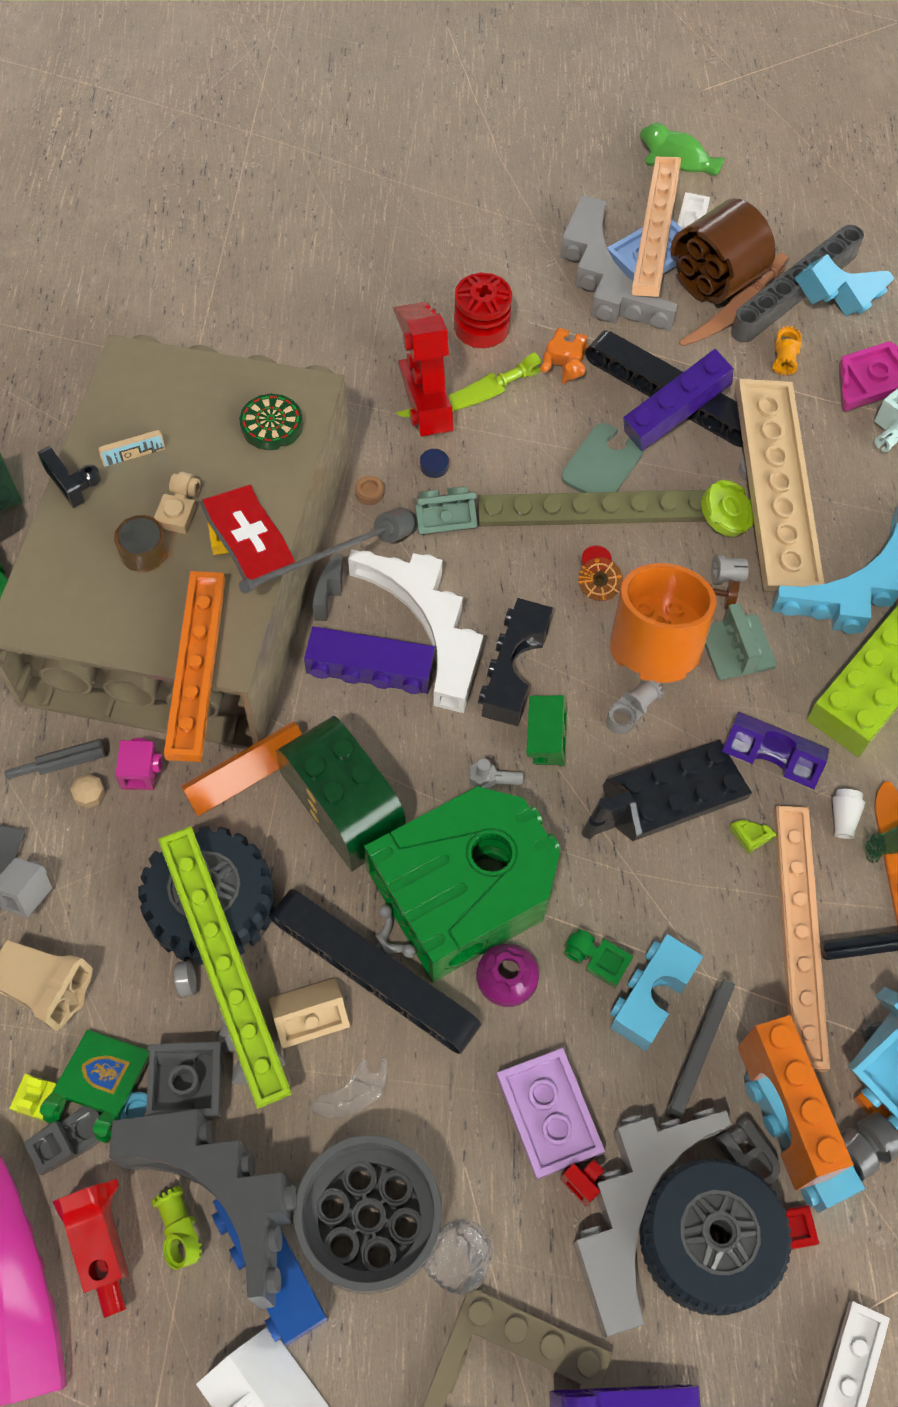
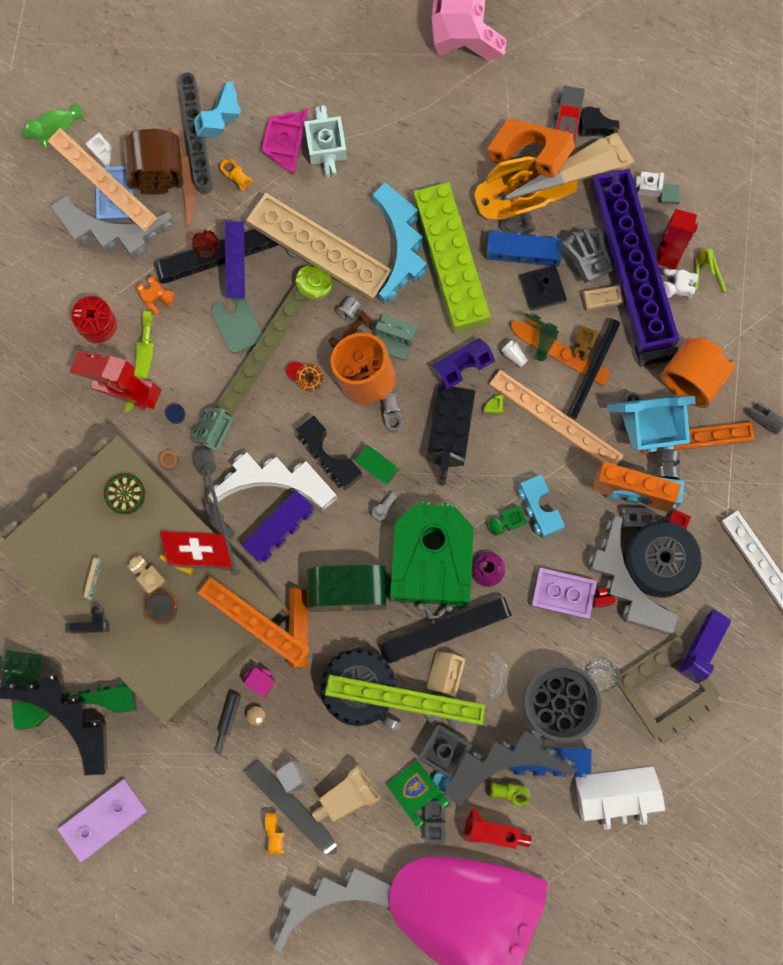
camera: 55 degrees left, 15 degrees up
neon yellow tile [9,1074,56,1122] -> none
dark grey tile [665,979,735,1119] -> none
none -> clear red hair [191,230,219,259]

